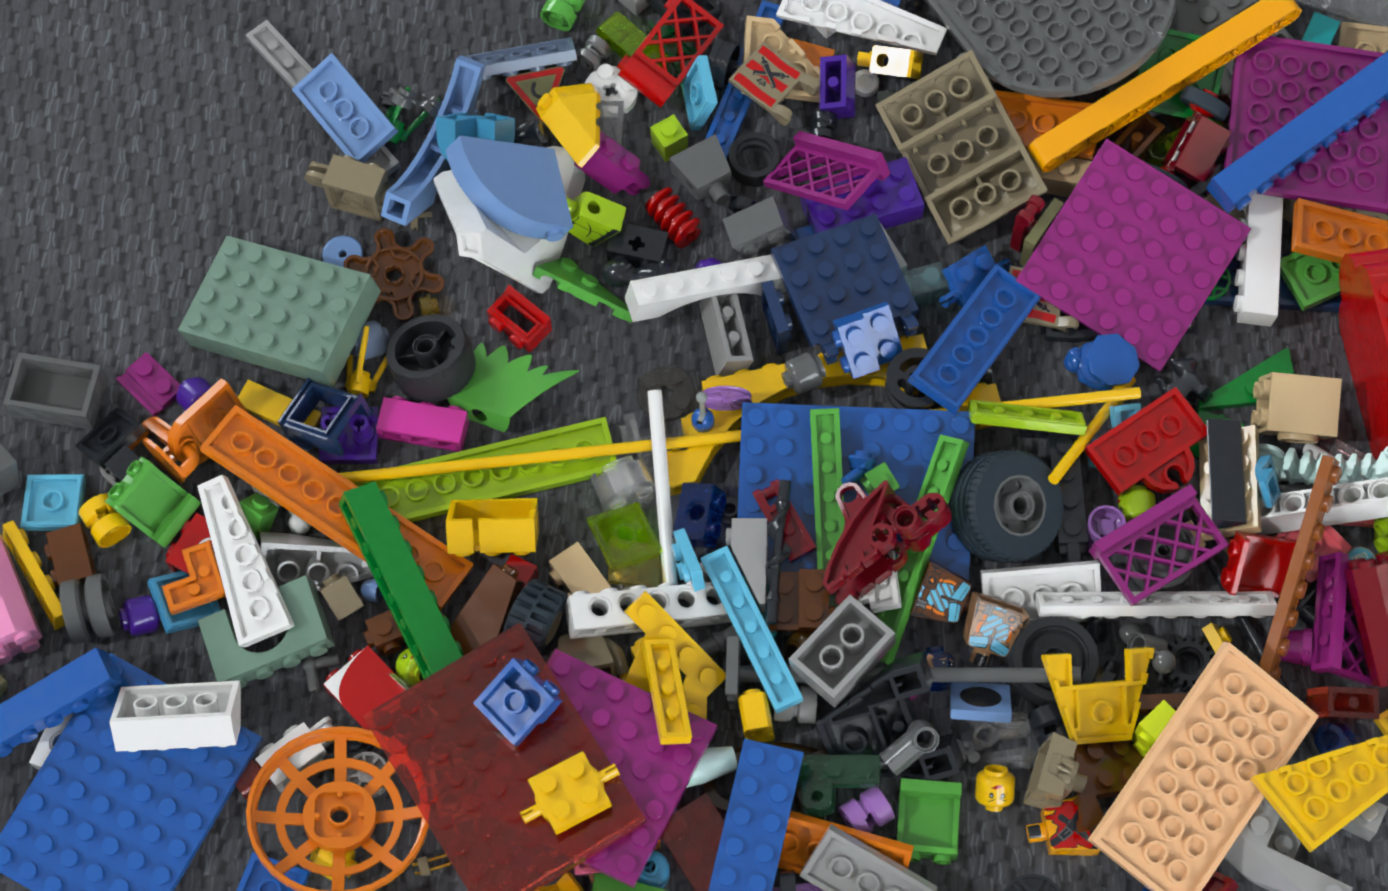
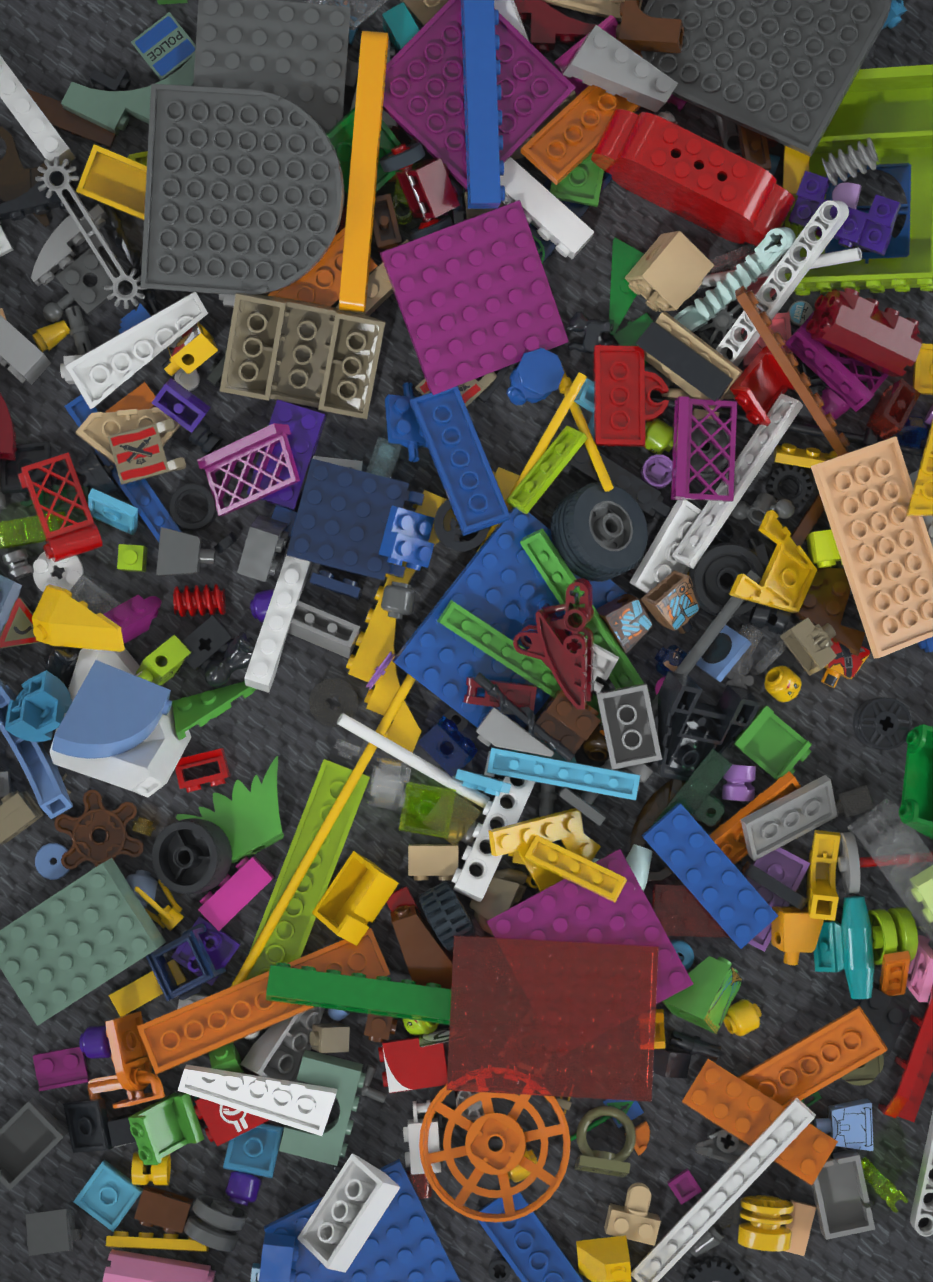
camera: 65 degrees left, 20 degrees up
orange tile [162,540,226,615] -> none
plate [473,658,563,746] -> none
yellow plate [520,751,620,835] -> none
blue hinge [691,392,714,433] -> none
yellow brick [738,689,775,743] -> none
blue plate [841,450,877,484] -> none
bright green brick [859,462,900,495] -> none
dark grey piece [879,719,940,776] -> none
dark red plate [1010,194,1045,253] -> none
olive tile [1020,198,1064,266] -> none
dark azure slope [1255,455,1281,508] -> none

